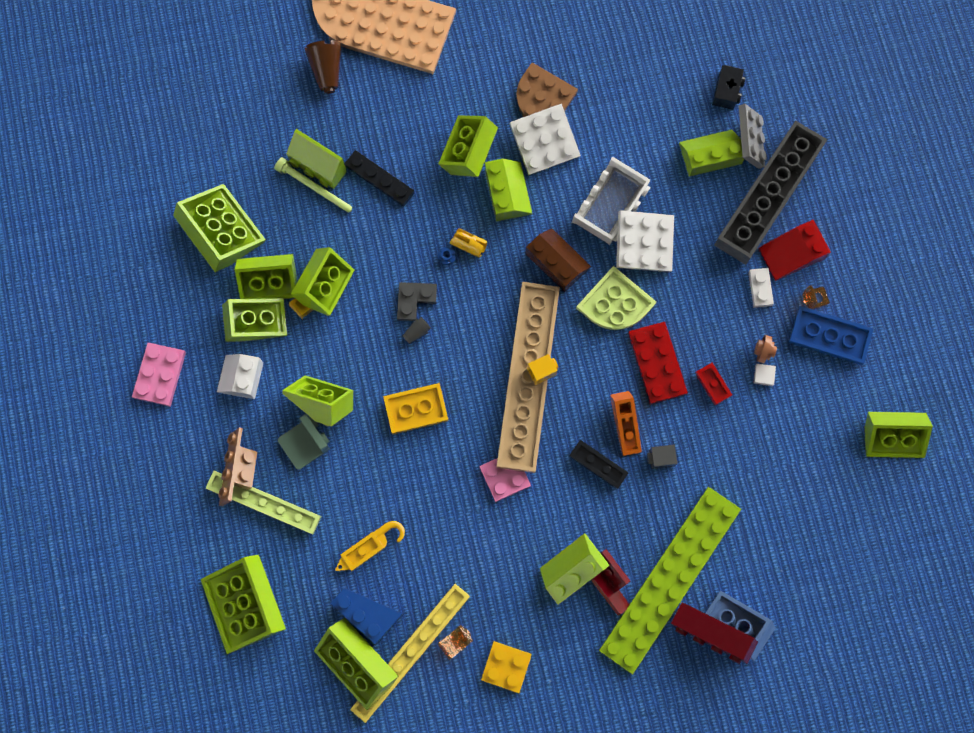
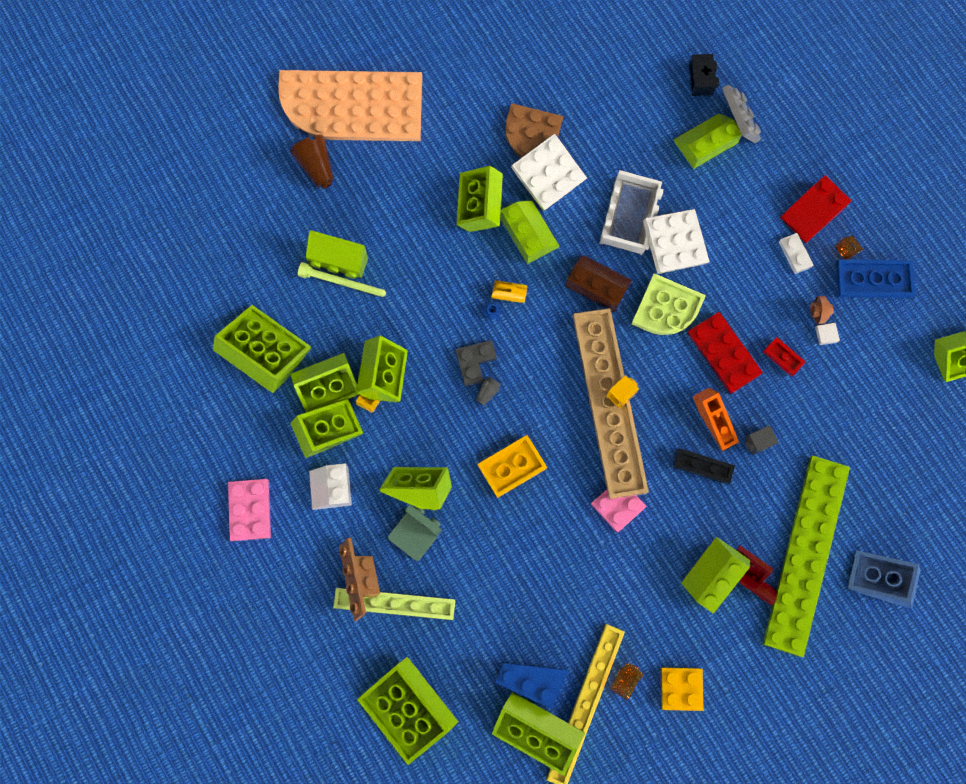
camera: 20 degrees left, 0 degrees up
yellow plate [335,521,405,571] -> none
black plate [344,150,415,207] -> none
dark red brick [671,602,758,664] -> none
dark grey brick [714,120,828,265] -> none

